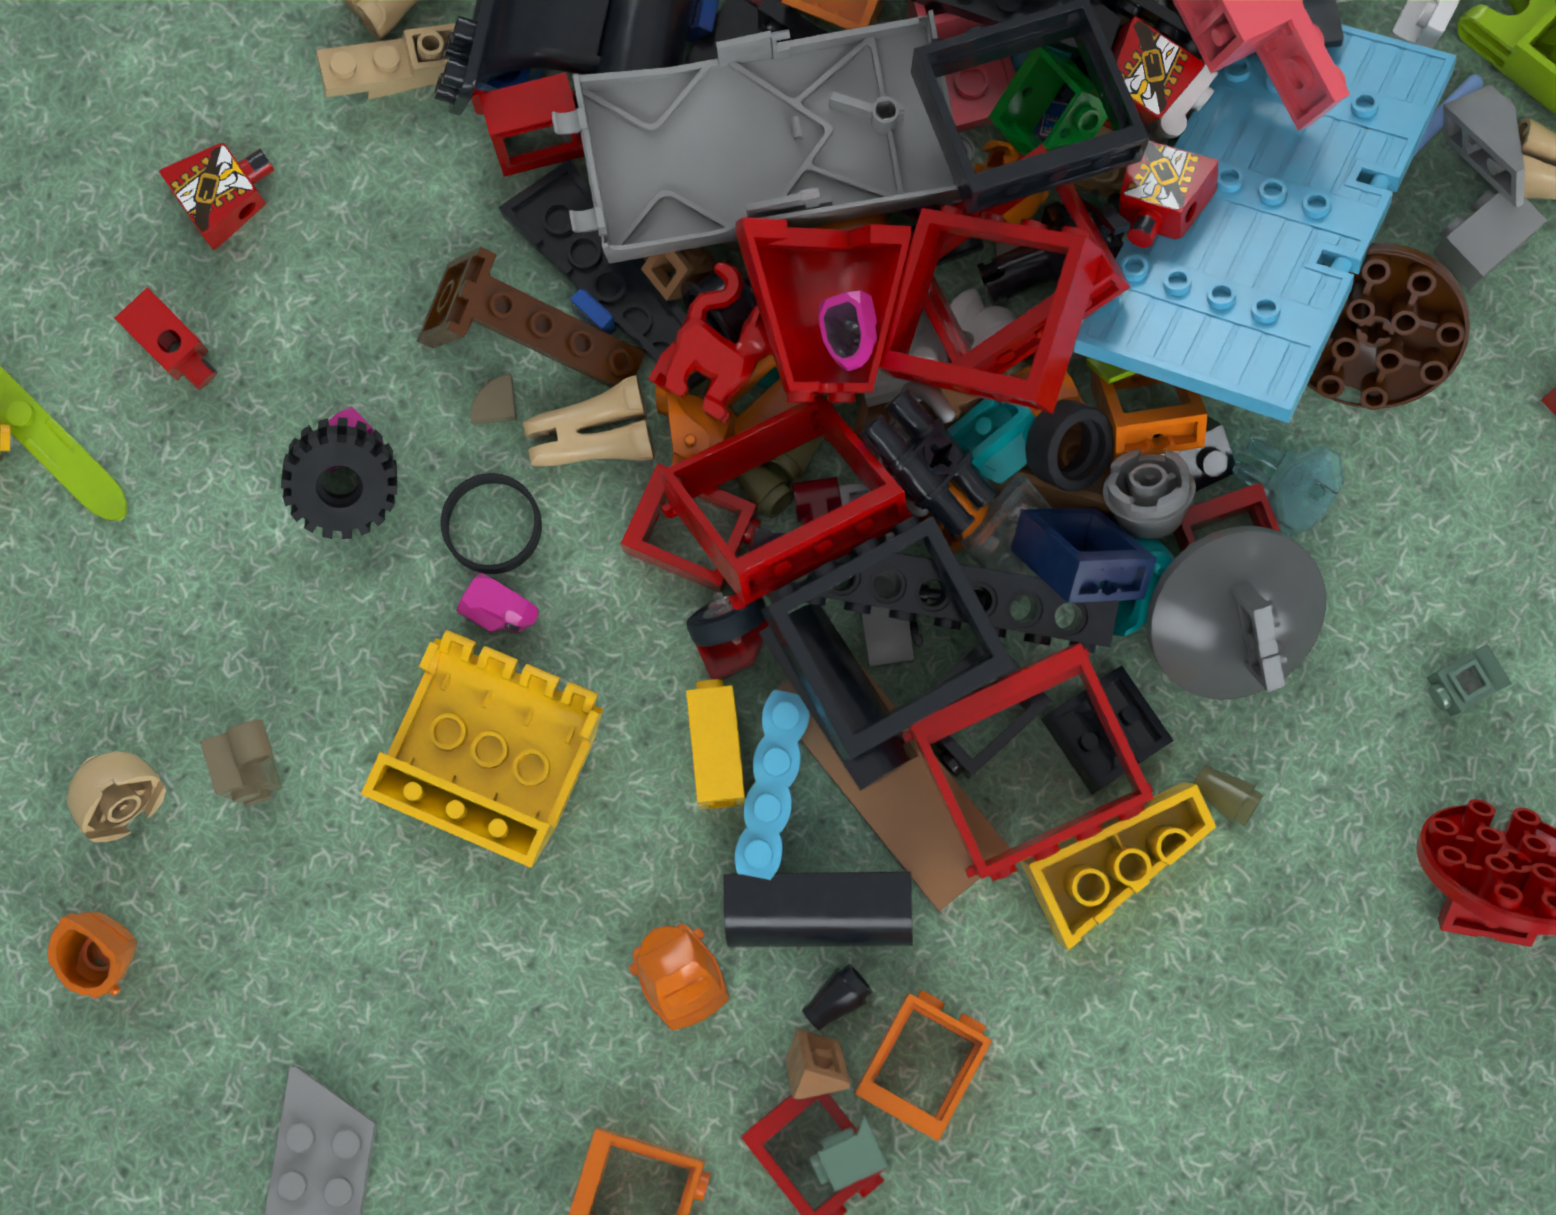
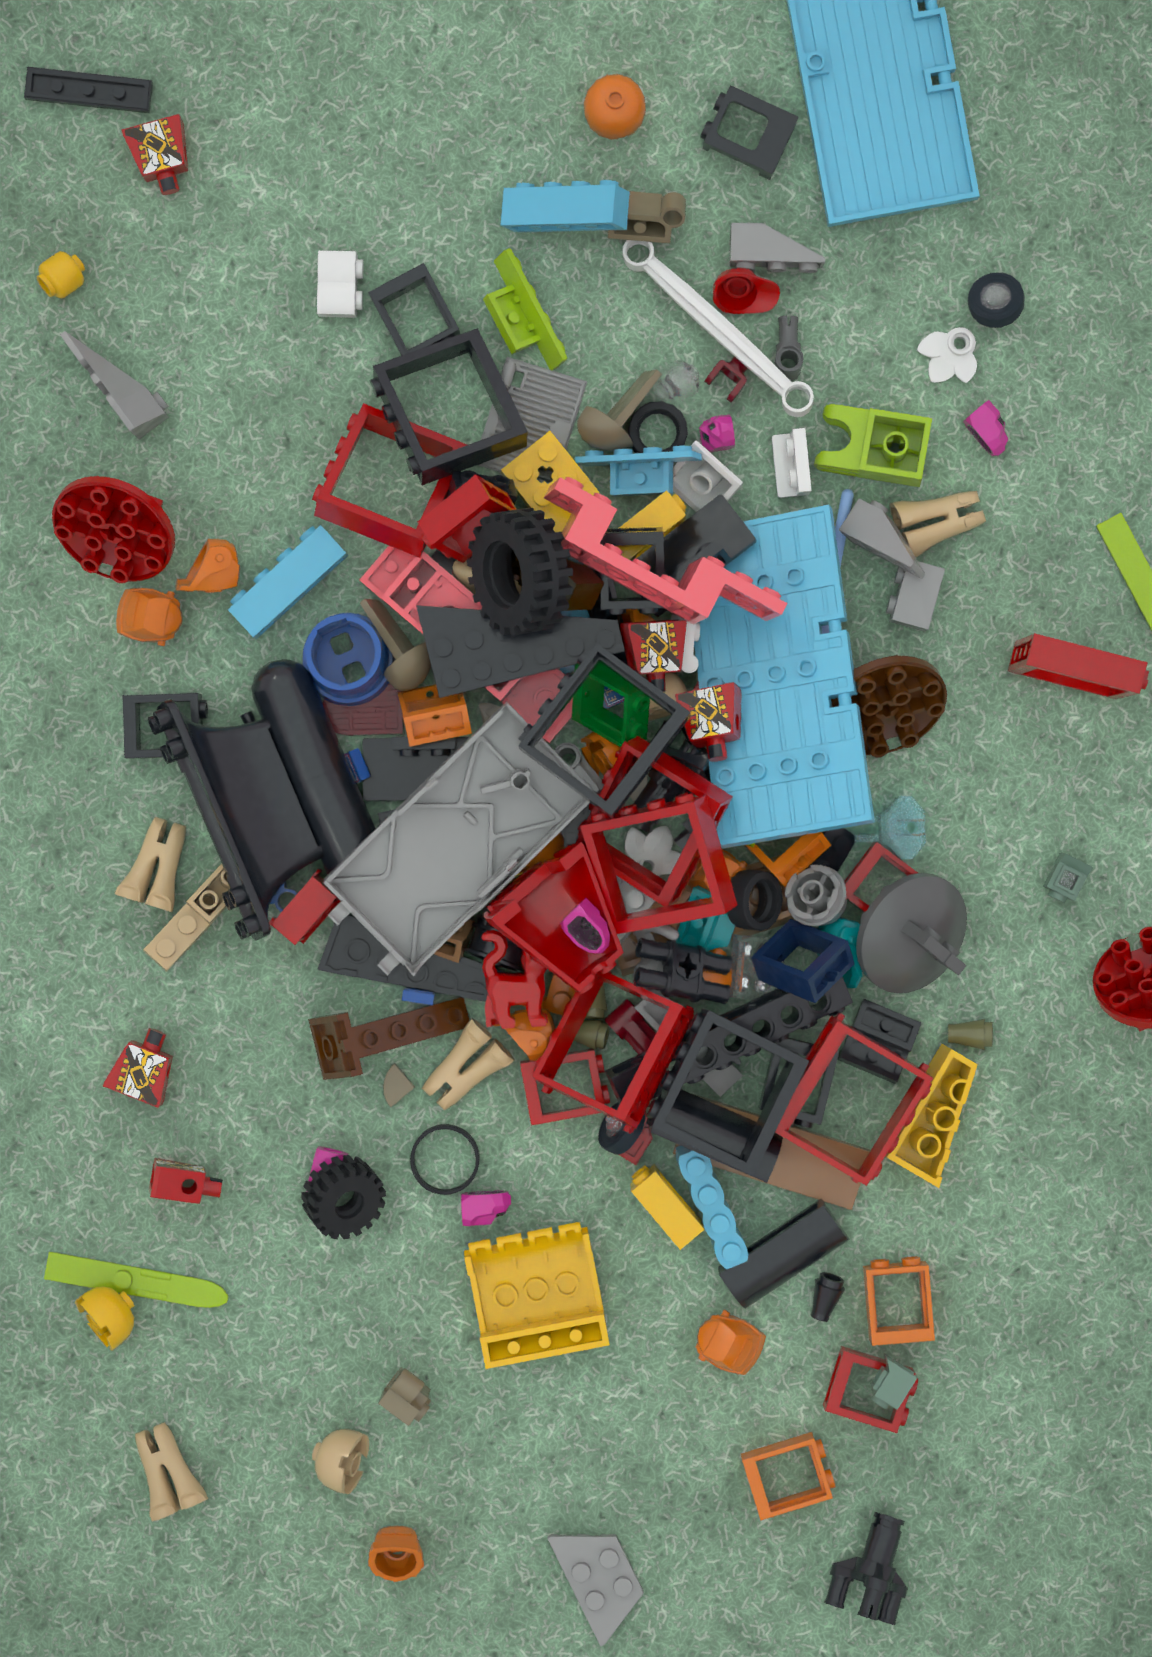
camera: 40 degrees left, 10 degrees up
medium nougat slope [786,1029,850,1100] -> none

